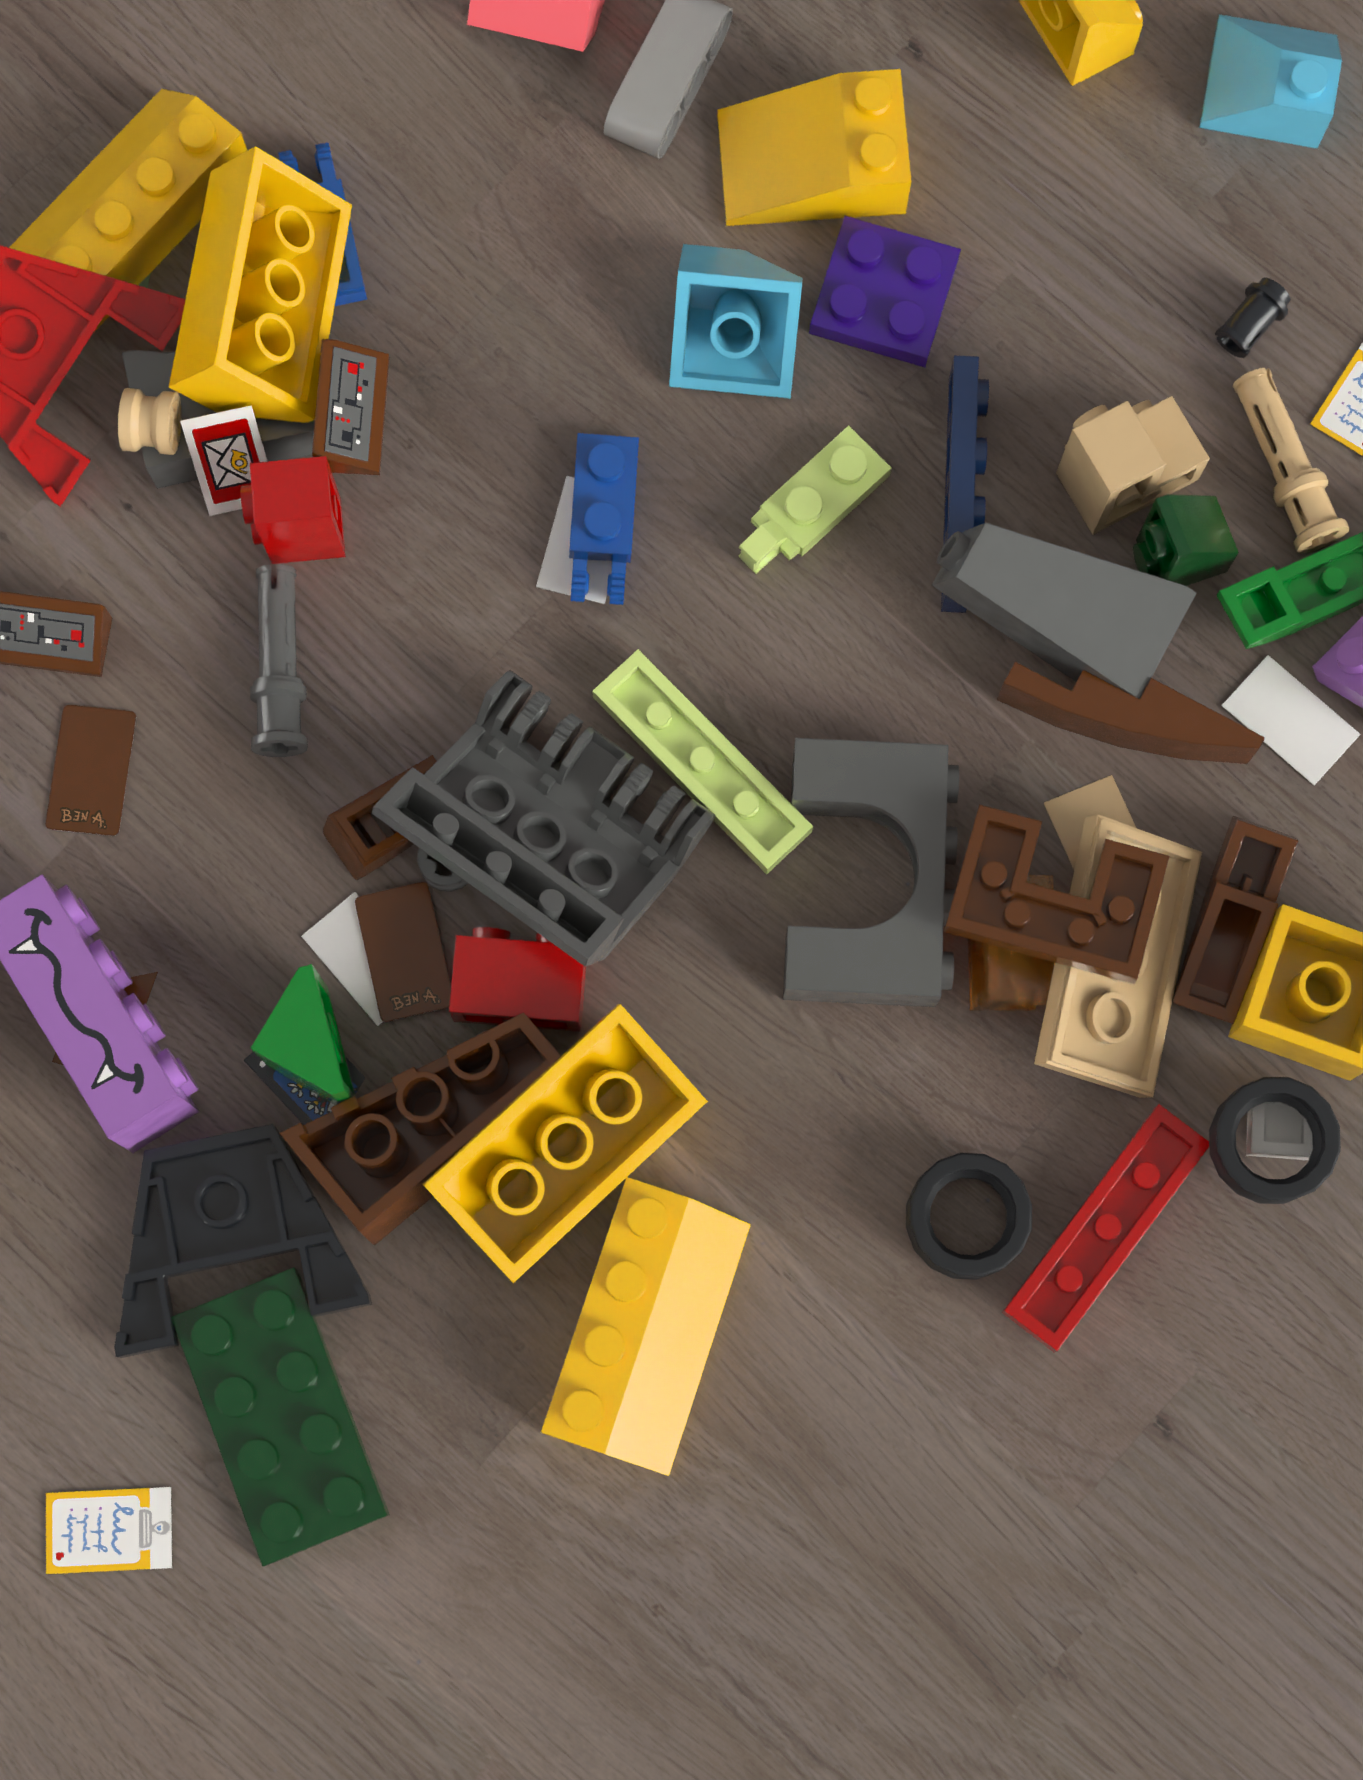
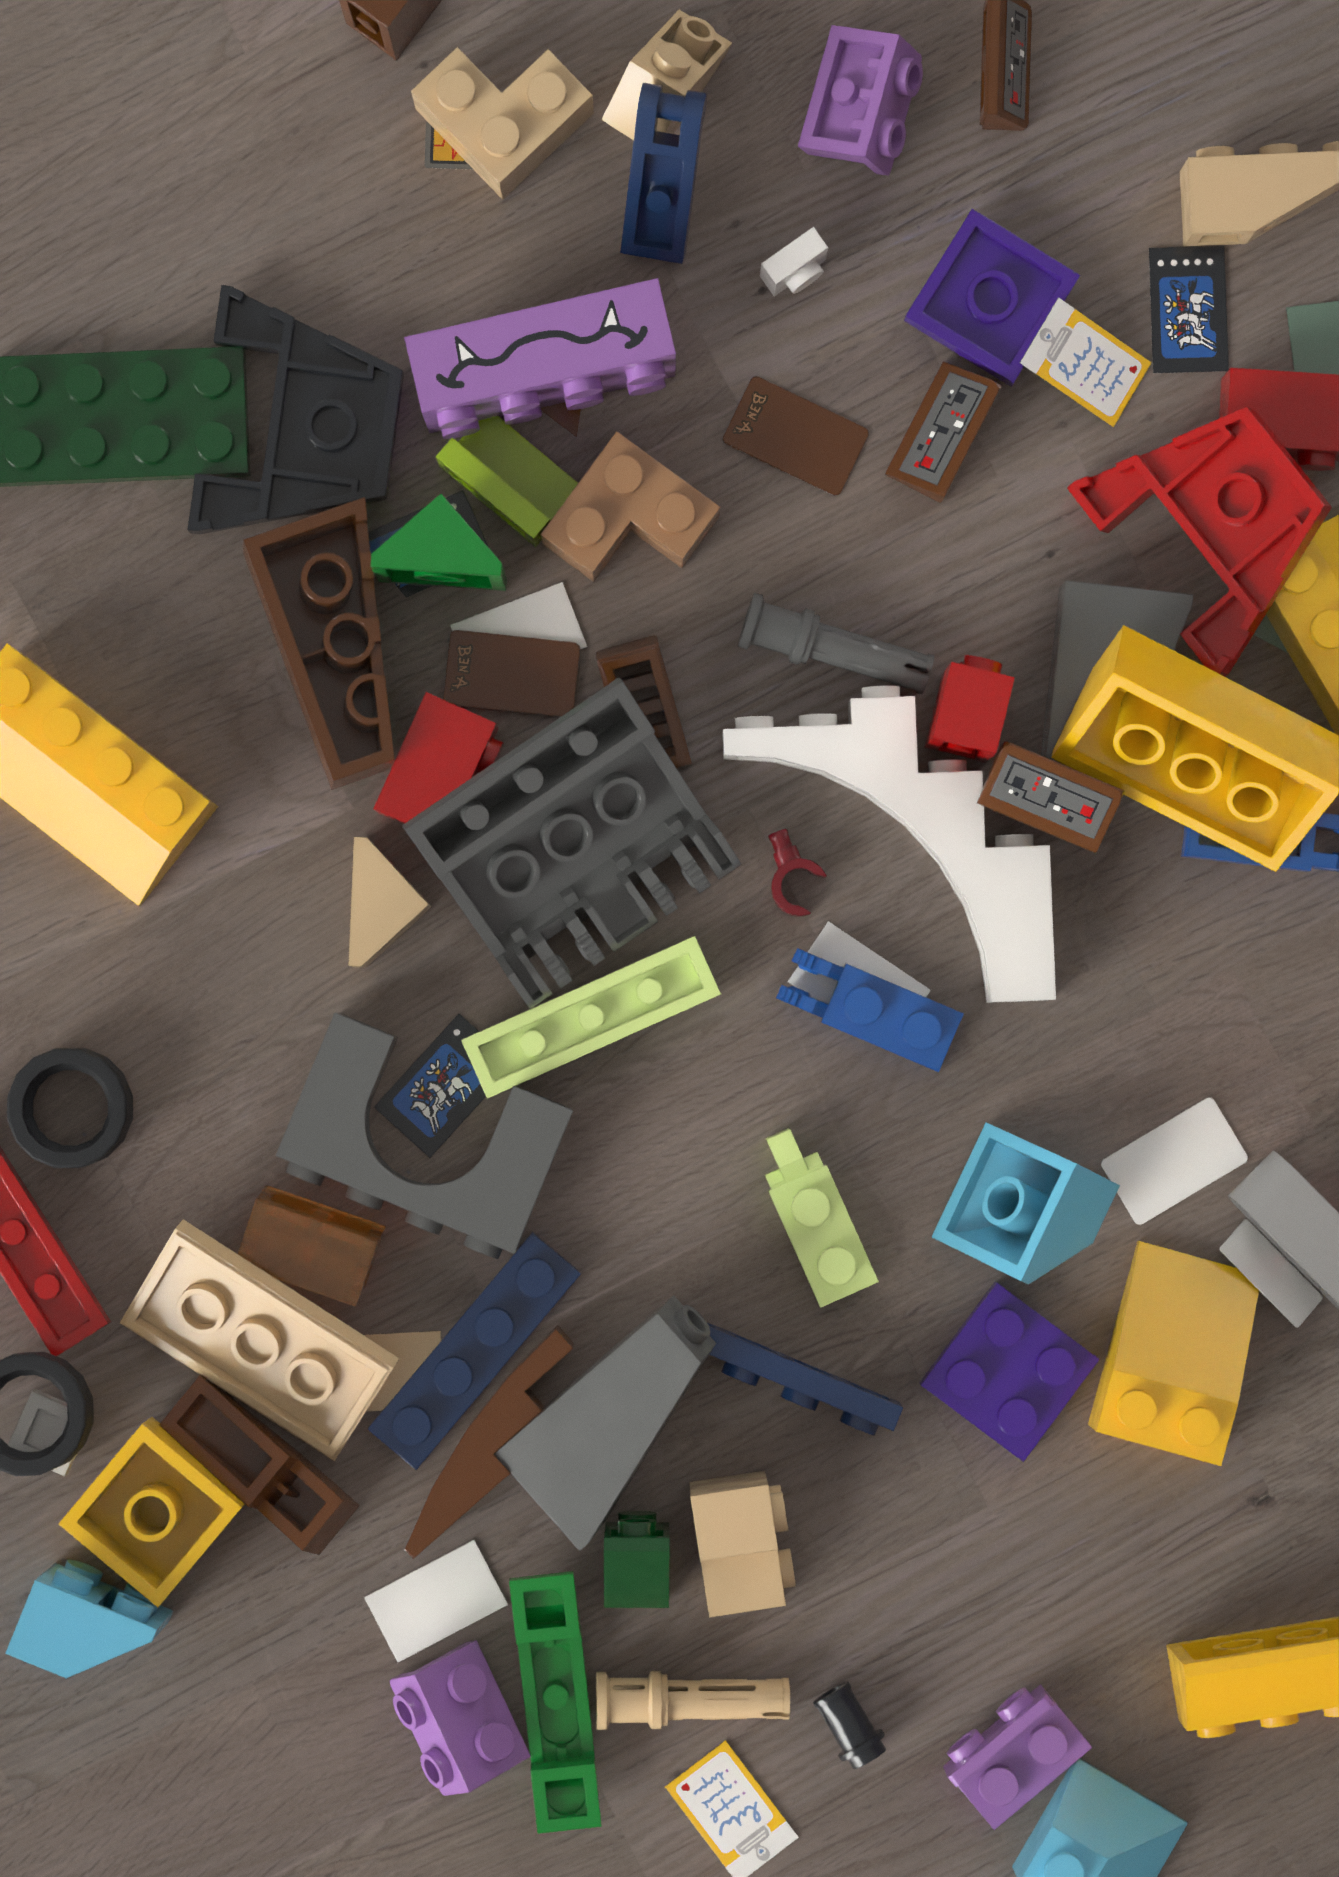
camera: 105 degrees right, 10 degrees up
white sticker [46,1487,172,1574] -> none
tan wheel [118,388,182,455] -> none
sticker [180,405,267,516] -> none
yellow slope [423,1004,708,1283] -> none
reddish brown plate [944,804,1169,984] -> none
none -> tan slope [349,837,432,968]
none -> dark blue plate [368,1232,581,1470]
none -> black sticker [374,1014,486,1158]
none -> lime panel [436,416,578,547]
none -> medium nougat brick [541,431,721,582]
none -> white arch [722,686,1056,1003]
none -> dark red piece [768,828,827,917]
none -> medium lavender bracket [943,1684,1092,1830]
none -> white sticker [1101,1098,1248,1225]
none -> white sticker [1220,1219,1323,1328]

